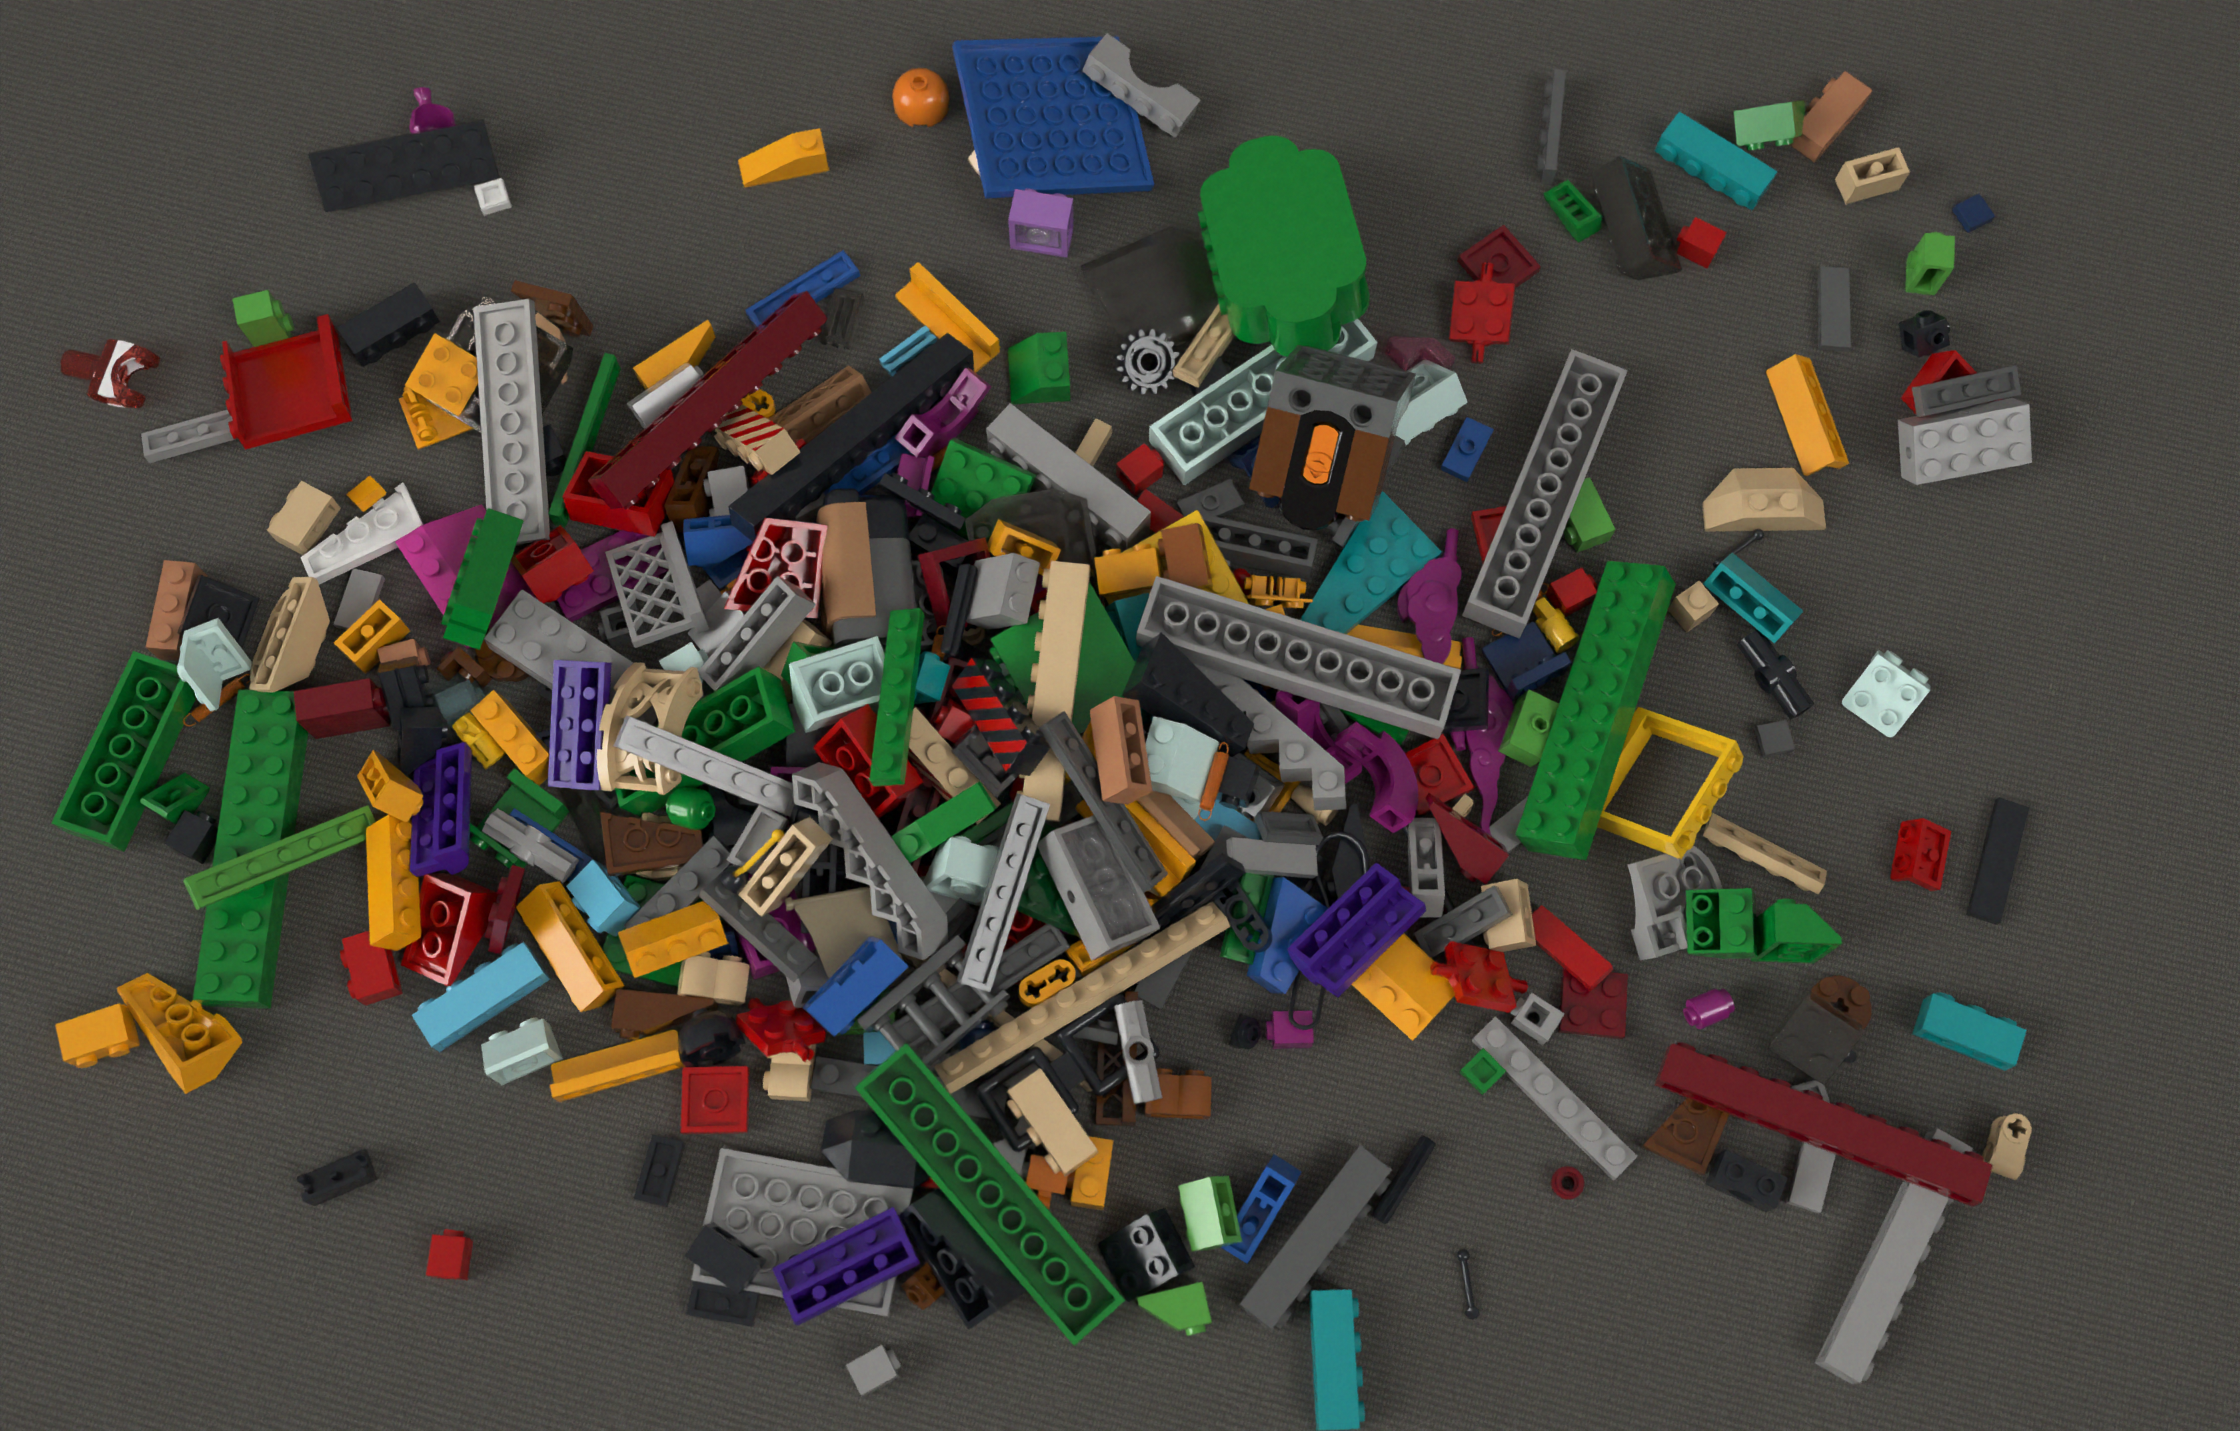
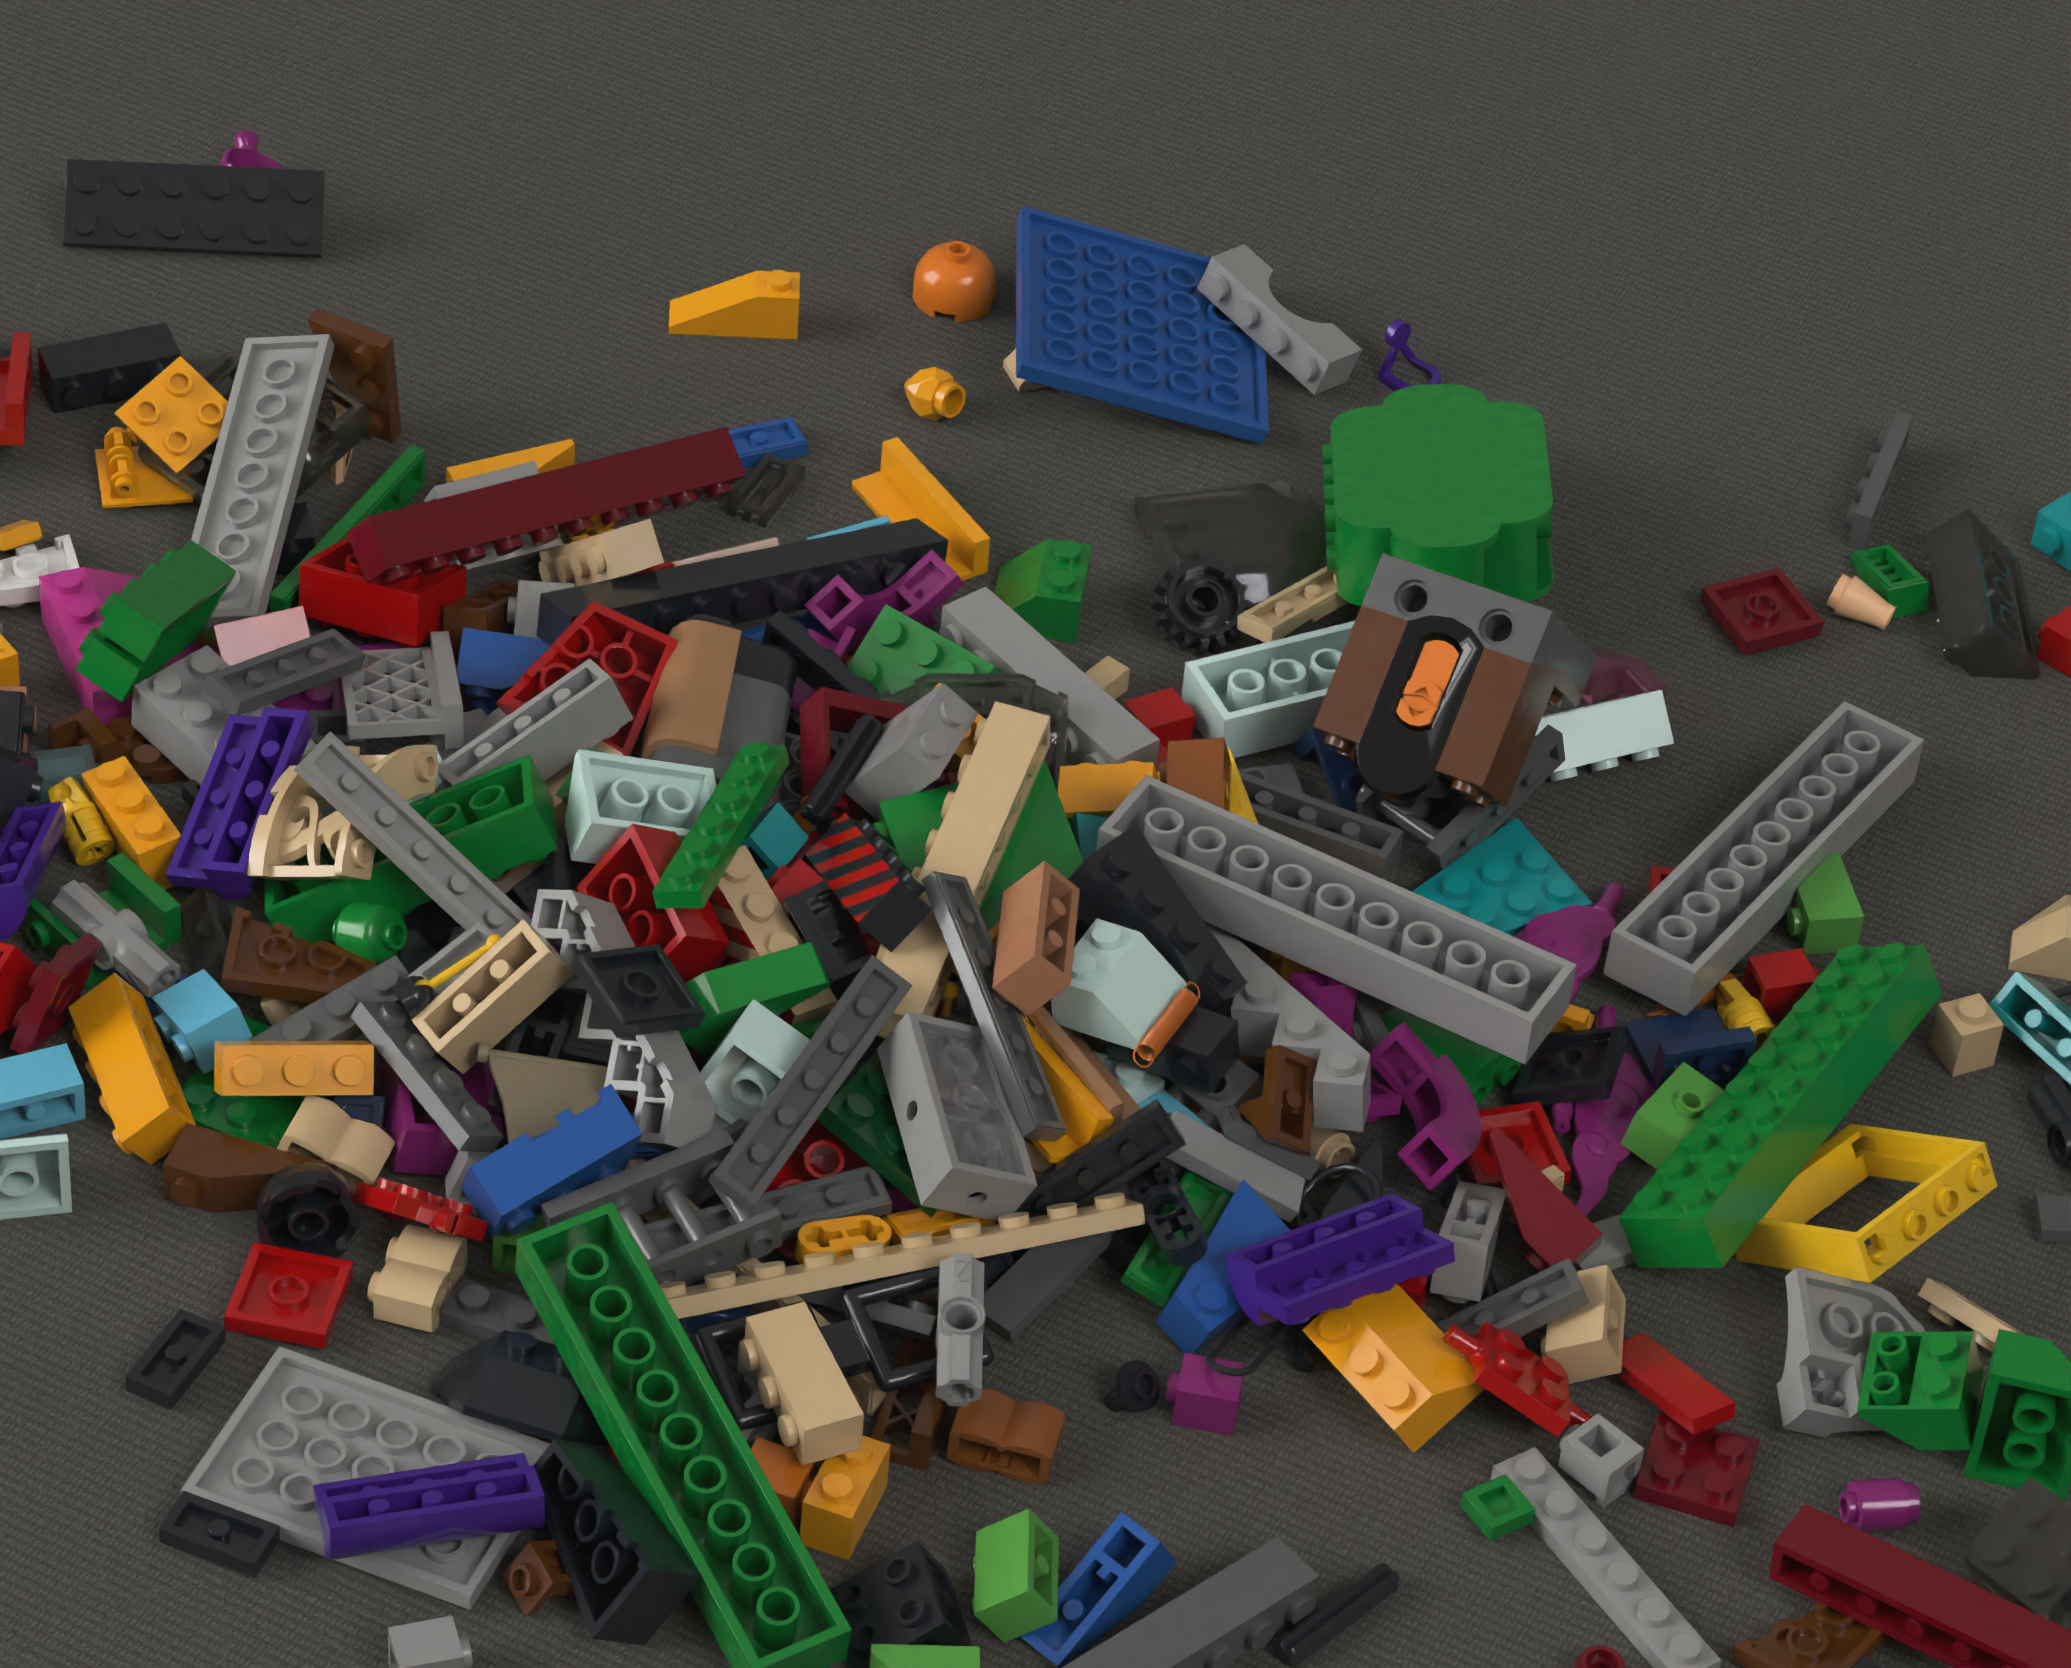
camera: 10 degrees right, 30 degrees down
white tile [474,178,512,215] -> none
light orange panel [550,1030,686,1102] -> none
black hinge [684,1222,767,1294] -> none
medium lavender piece [1008,189,1074,258] -> none
blue plate [1440,417,1494,482] -> none
red plate [1449,262,1515,364] -> none
none -> dark grey plate [203,628,366,715]
none -> black tile [571,944,706,1038]
none -> light orange rock [904,367,966,422]
none -> reddish brown slope [1238,1045,1317,1155]
none -> dark purple piece [1379,319,1441,391]
none -> light nougat cone [1826,574,1897,631]

